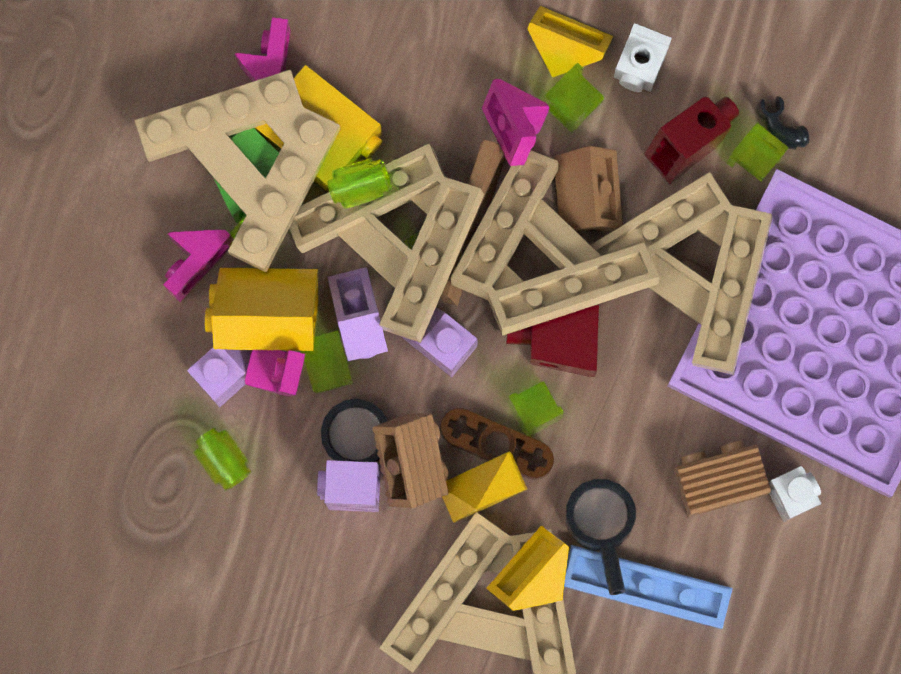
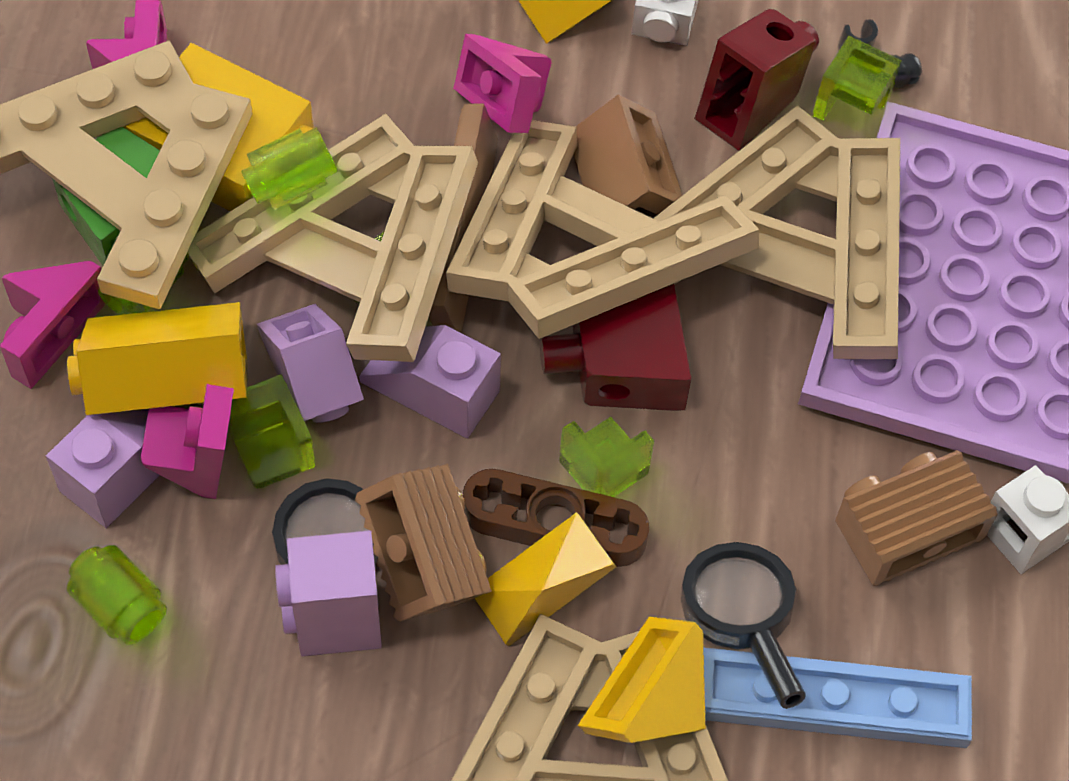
camera: 15 degrees left, 20 degrees down
clear neon green panel [544,63,604,133] -> none

